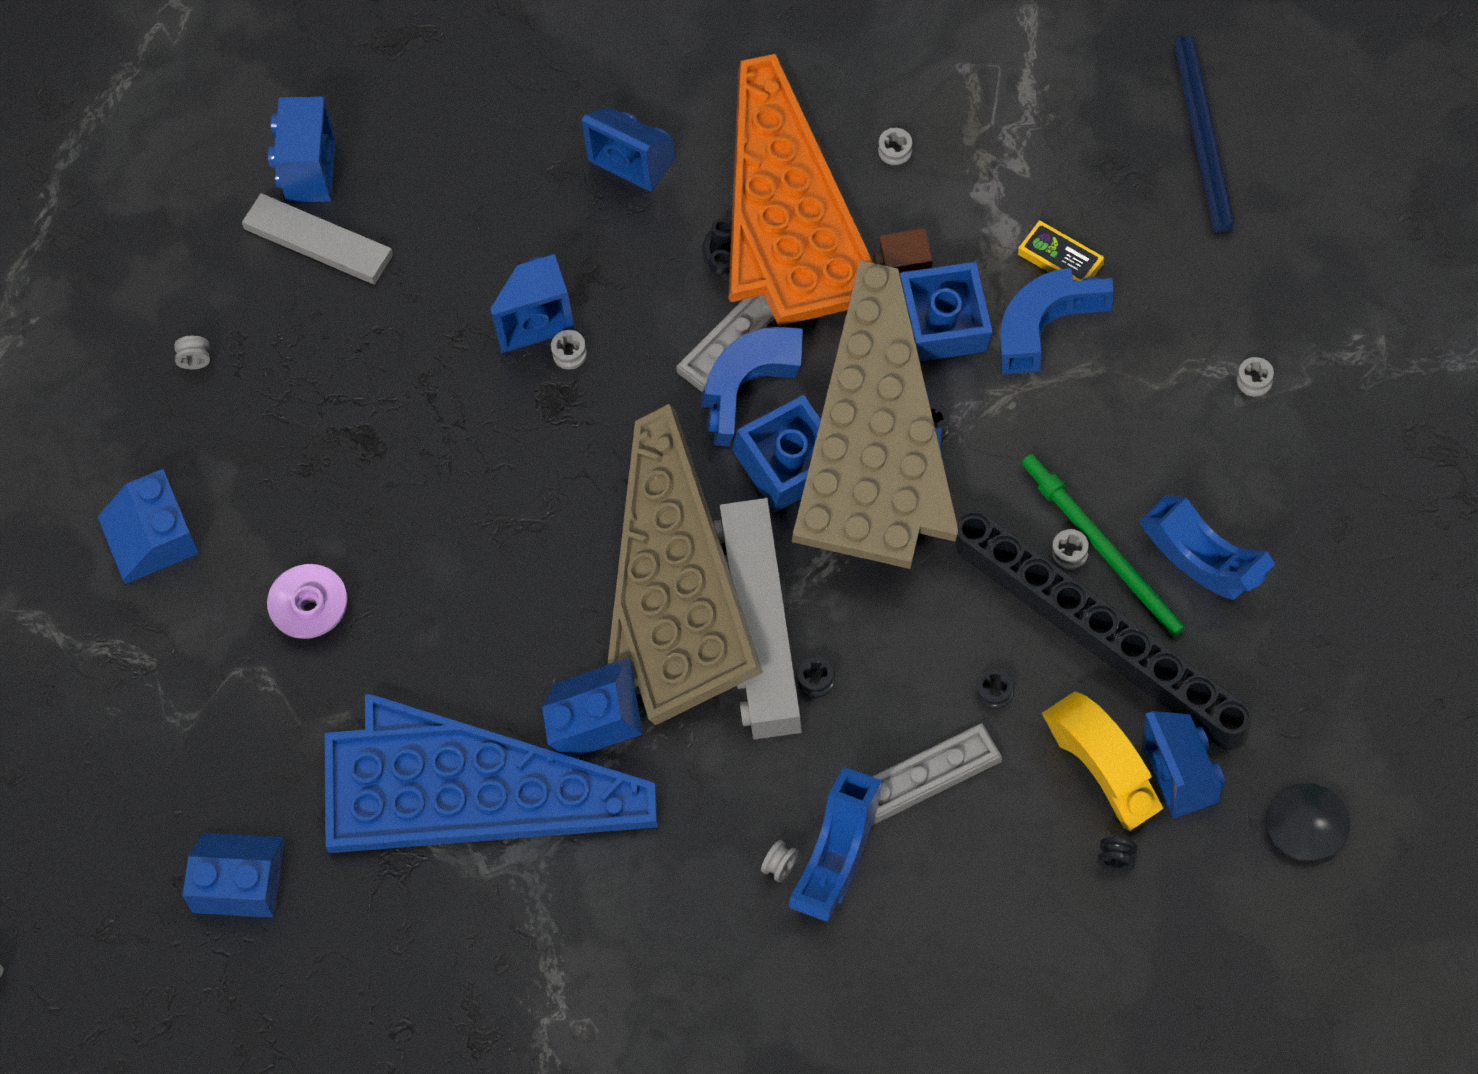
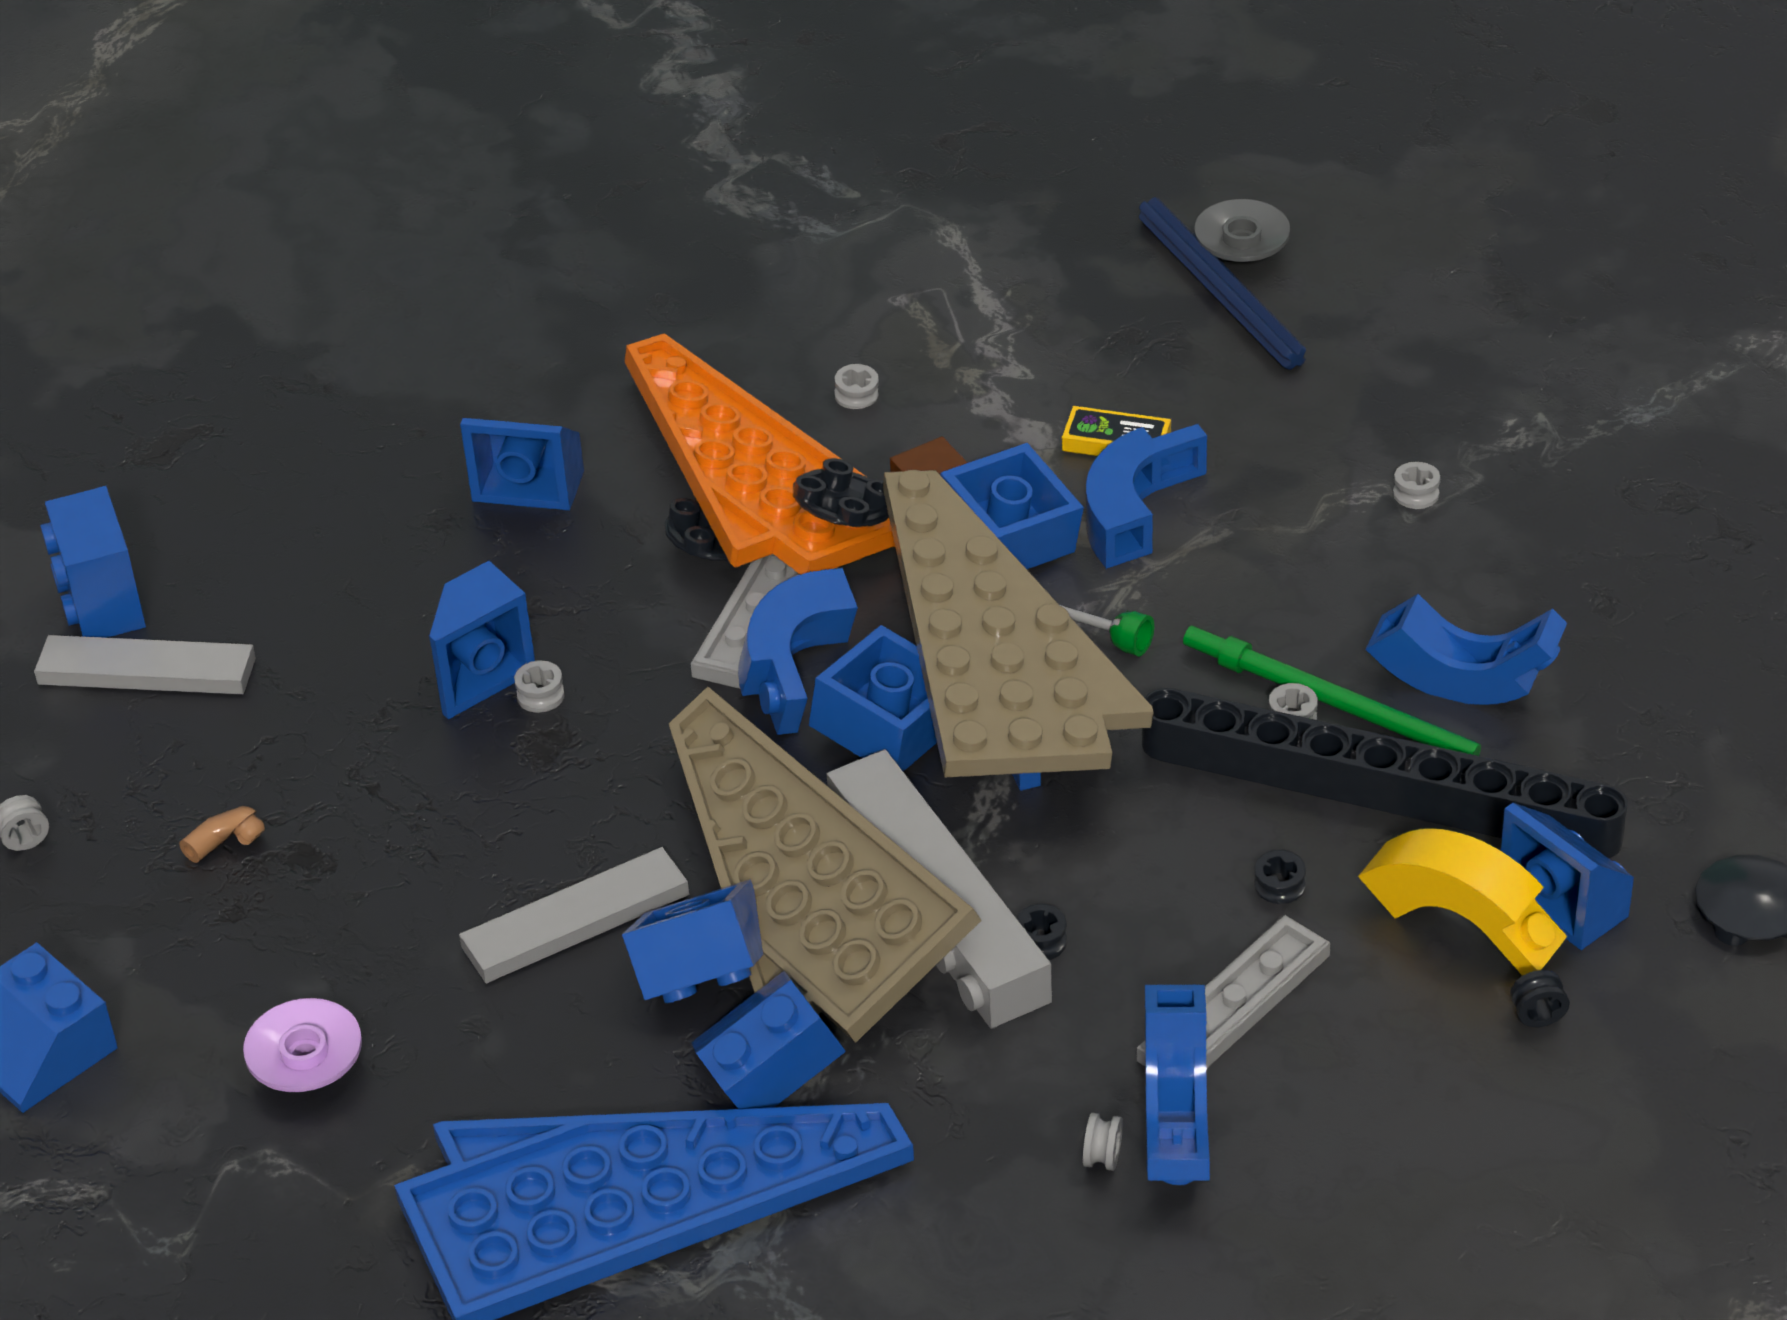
camera: 25 degrees left, 20 degrees down
none -> medium nougat arm [179,806,265,863]
none -> light grey tile [459,847,689,983]
none -> blue slope [622,879,763,1003]
none -> black dish [793,458,889,527]
none -> green hinge [1060,605,1155,657]
none -> dark grey dish [1194,199,1290,262]

